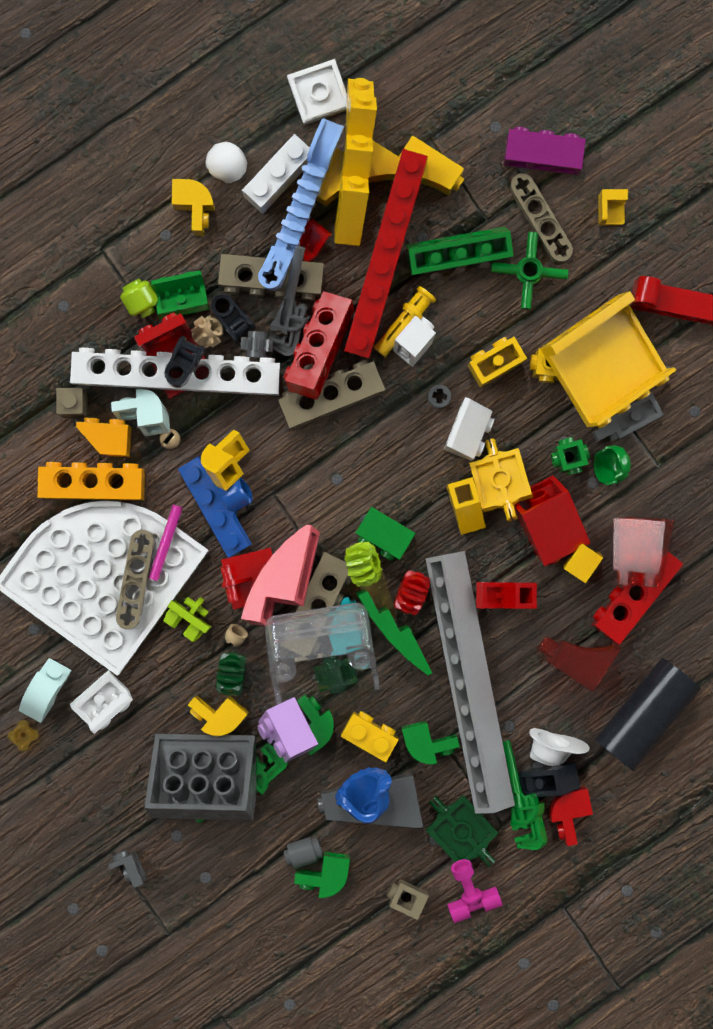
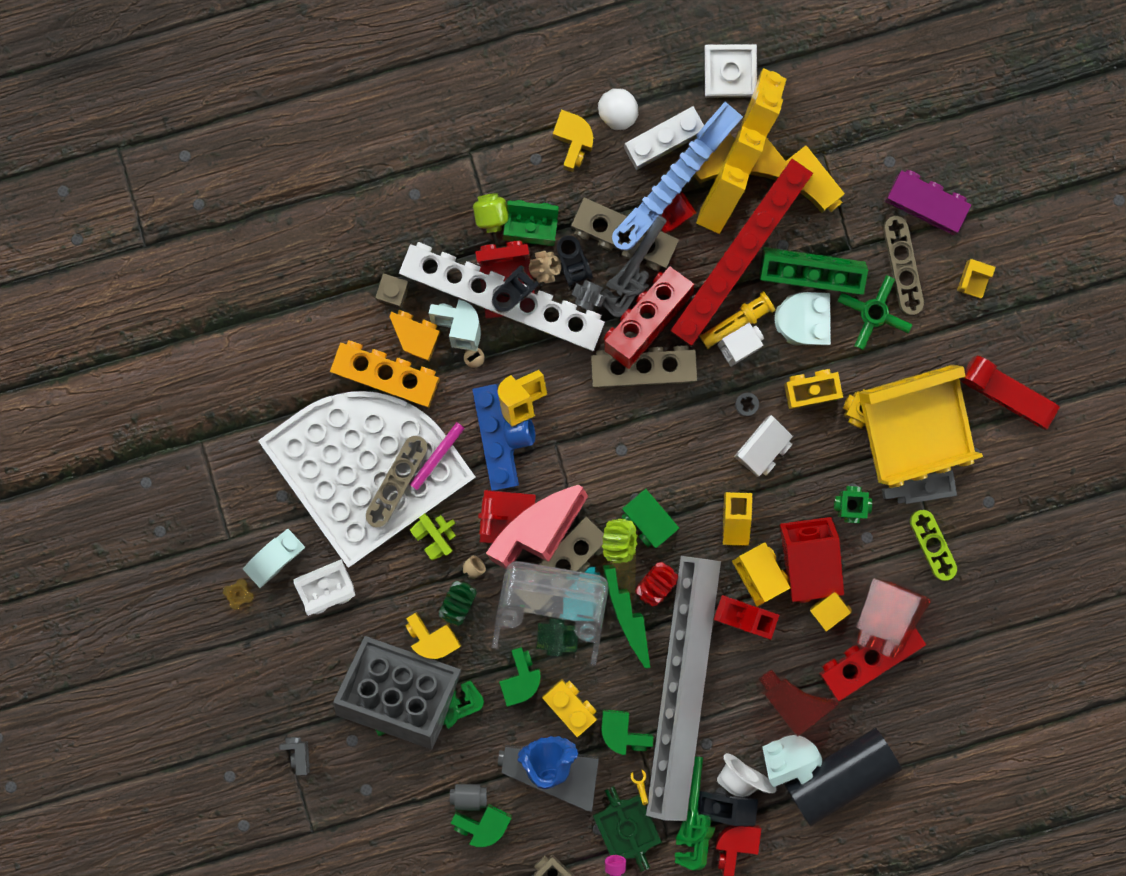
camera: 20 degrees right, 0 degrees up
lavender brick [258,697,318,763] -> none
yellow plate [469,438,533,522] -> none
green hair [593,445,631,485] -> none
none -> yellow hand [631,770,649,805]
none -> yellow brick [732,543,790,606]
none -> light aqua slope [762,735,822,787]
none -> light aqua slope [775,292,831,345]
none -> lime beam [910,510,957,580]

